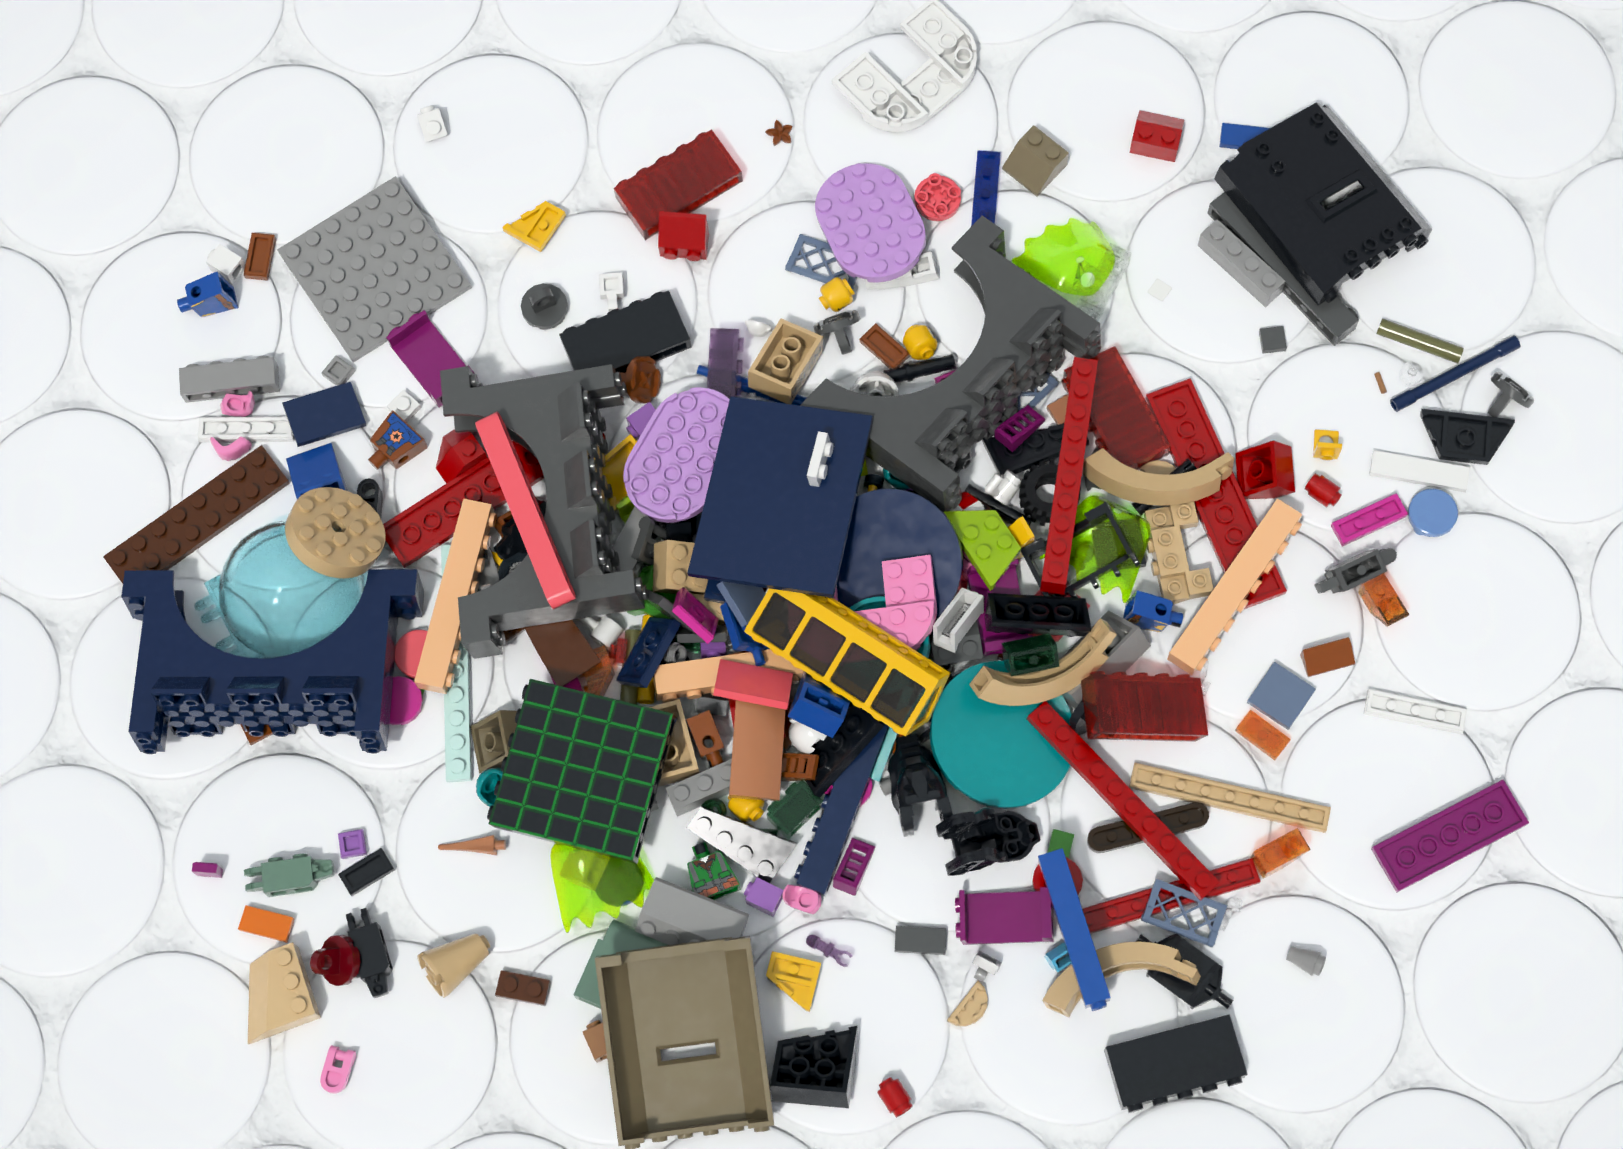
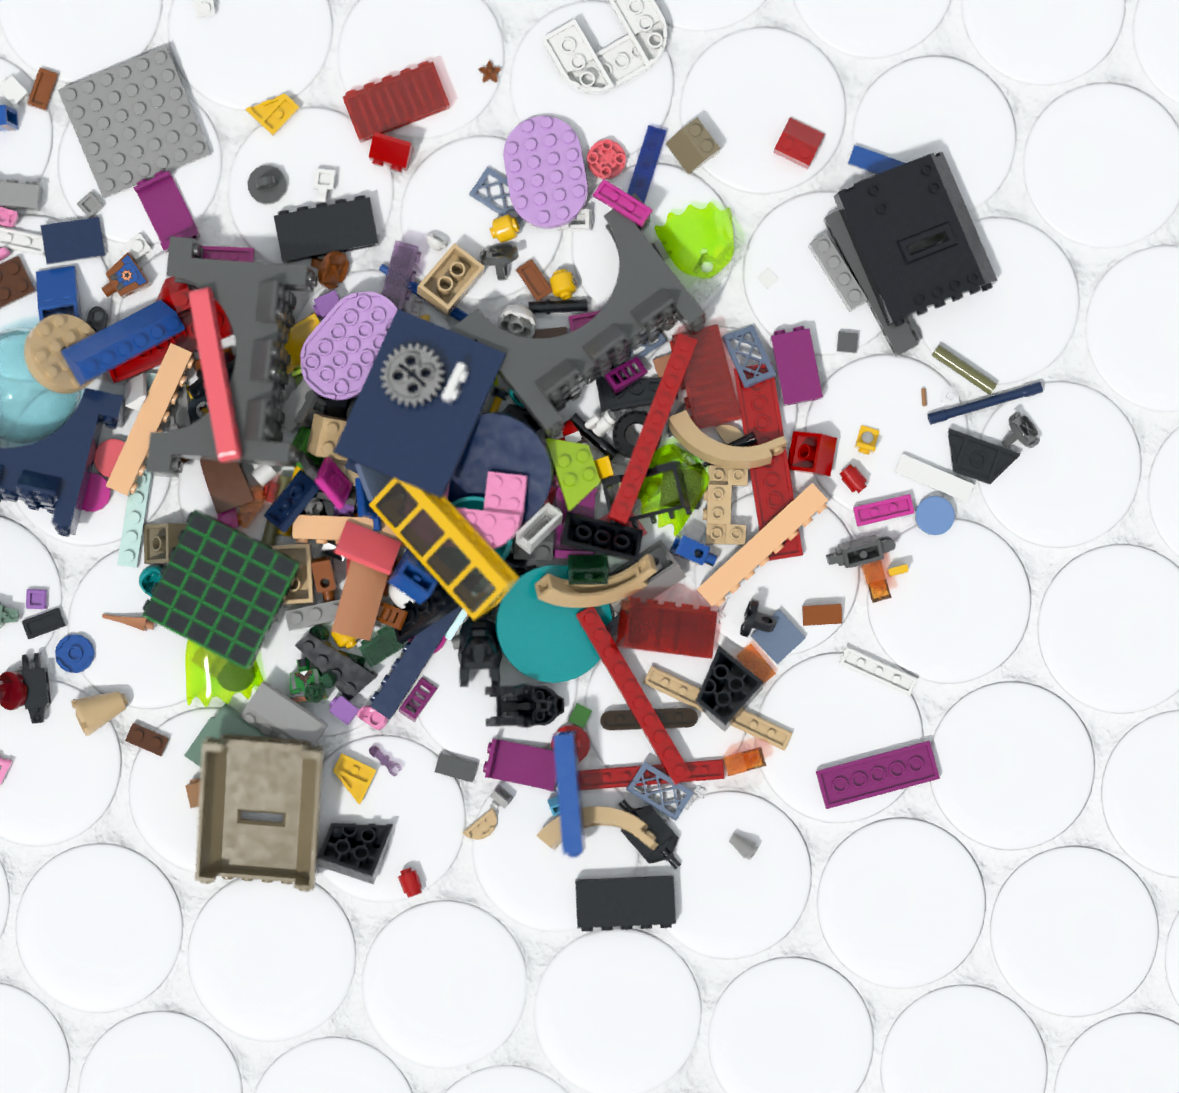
camera: 10 degrees right, 15 degrees up
none -> blue tile [55,634,95,673]
none -> blue slope [61,300,185,386]
none -> white slope [125,373,147,411]
none -> clear green plate [304,673,336,703]
none -> light grey gear [380,343,445,408]
none -> dark pink tile [593,179,653,227]
none -> black wedge [695,646,764,732]
none -> sand blue window [721,325,776,388]
none -> black tile [740,599,776,637]
none -> magenta panel [770,326,823,406]
none -> yellow tile [887,564,909,577]

